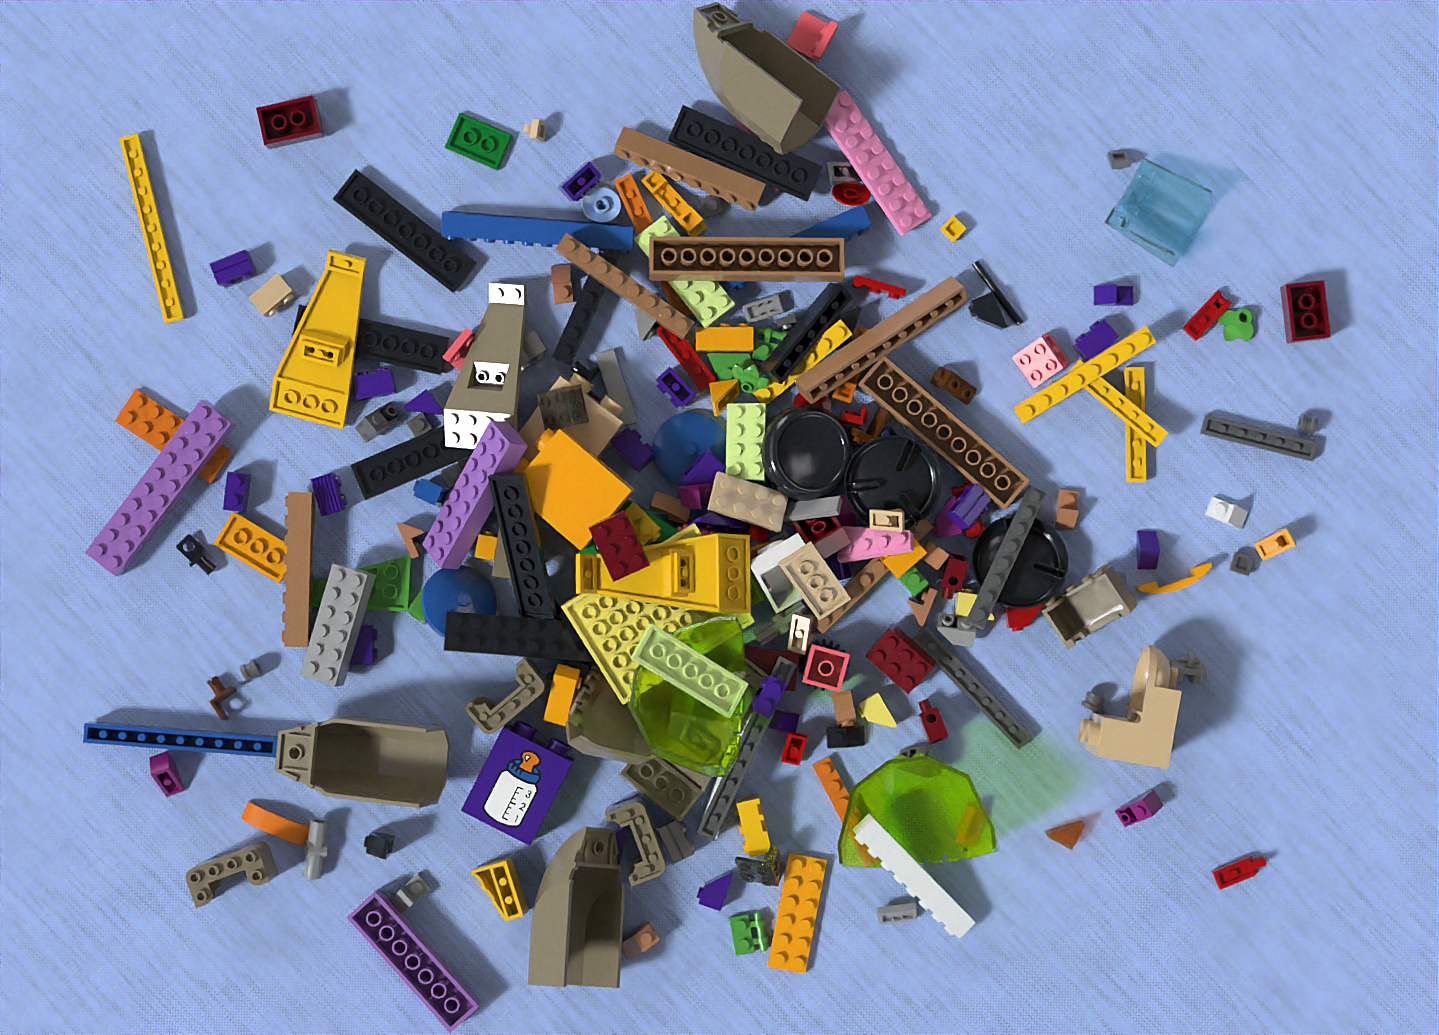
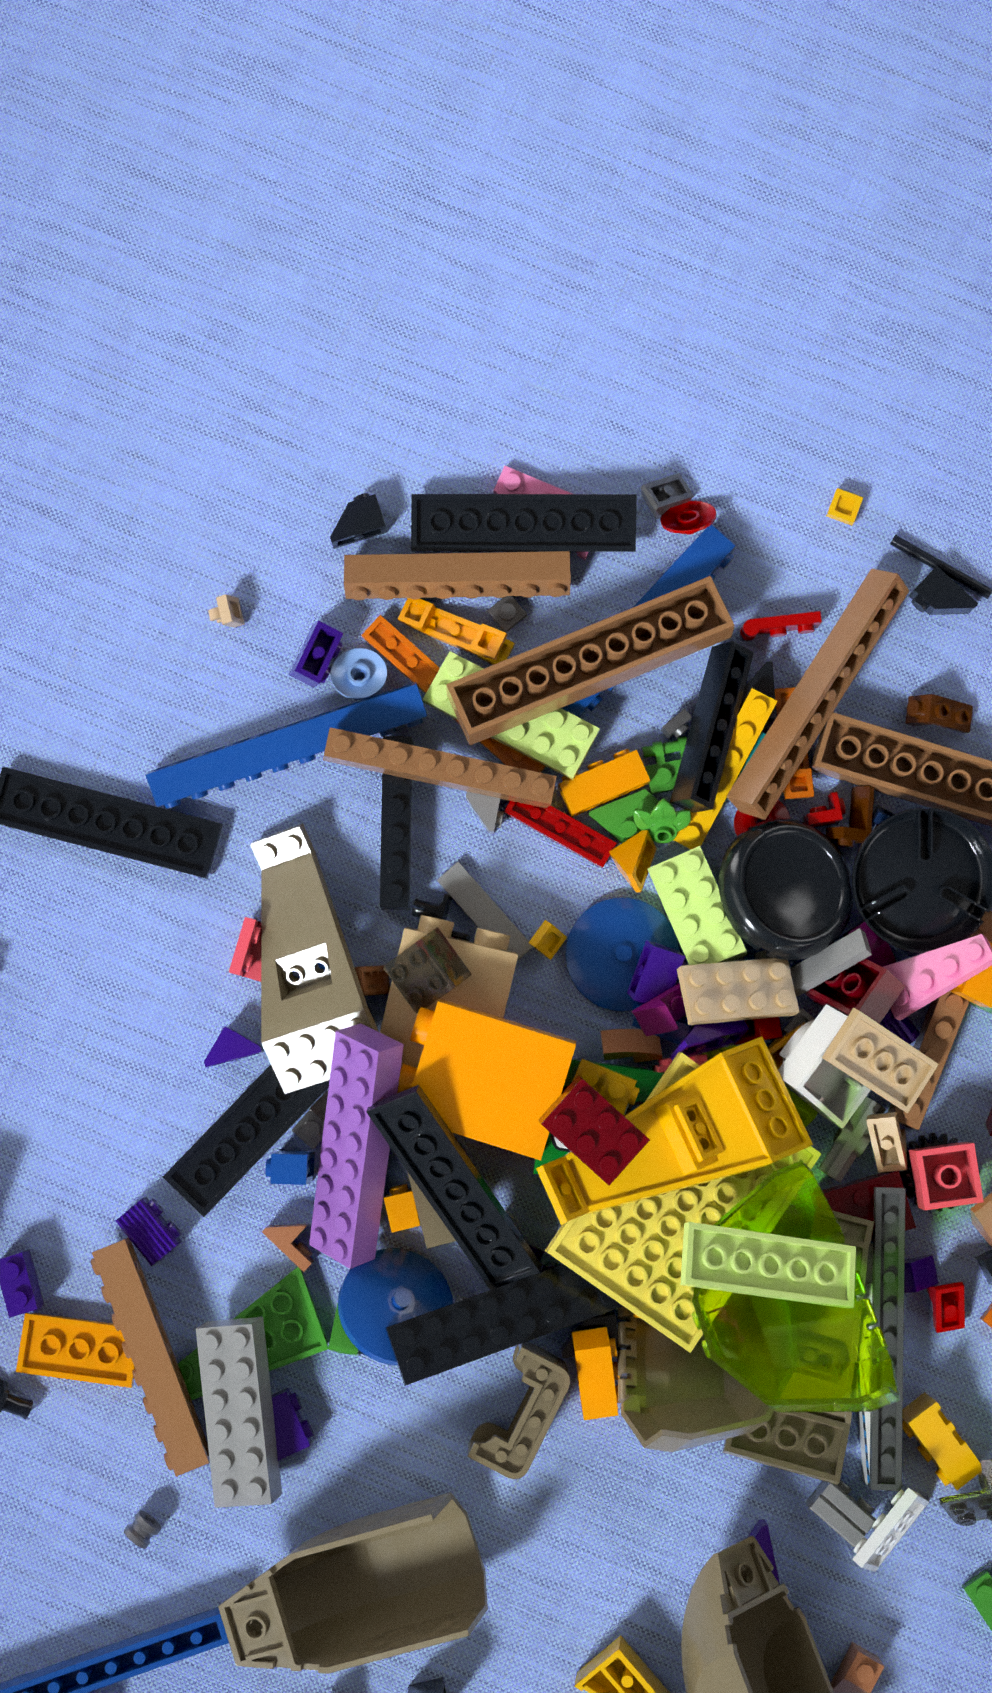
camera: 25 degrees left, 5 degrees down
reddish brown bracket [207,676,237,721] -> none
yellow wing [269,249,367,429] -> none
black plate [291,304,450,375] -> none
dark purple brick [352,367,397,401] -> none
flat silver slope [355,402,402,443] -> none
flat silver plate [406,413,433,437] -> none
green tile [444,112,513,171] -> none
dark purple brick [461,720,575,846] -> none
light grey brick [521,331,548,372] -> none
nougat slope [551,264,574,304] -> none
dark tan windscreen [605,797,667,886] -> none
dark purple brick [611,427,656,473] -> none
dark purple brick [656,366,696,409] -> none
dark tan windscreen [693,2,842,155] -> none
dark purple slope [696,871,733,911] -> none
light grey plate [742,294,784,324] -> none
dark purple brick [750,674,788,719] -> none
coral bracket [786,11,838,63] -> none
bright pink plate [823,90,932,236] -> none
tan slope [870,509,904,532] -> none
none -> black slope [330,493,387,549]
none -> nougat plate [354,965,390,996]
none -> yellow plate [528,920,567,960]
none -> white plate [852,1487,929,1572]

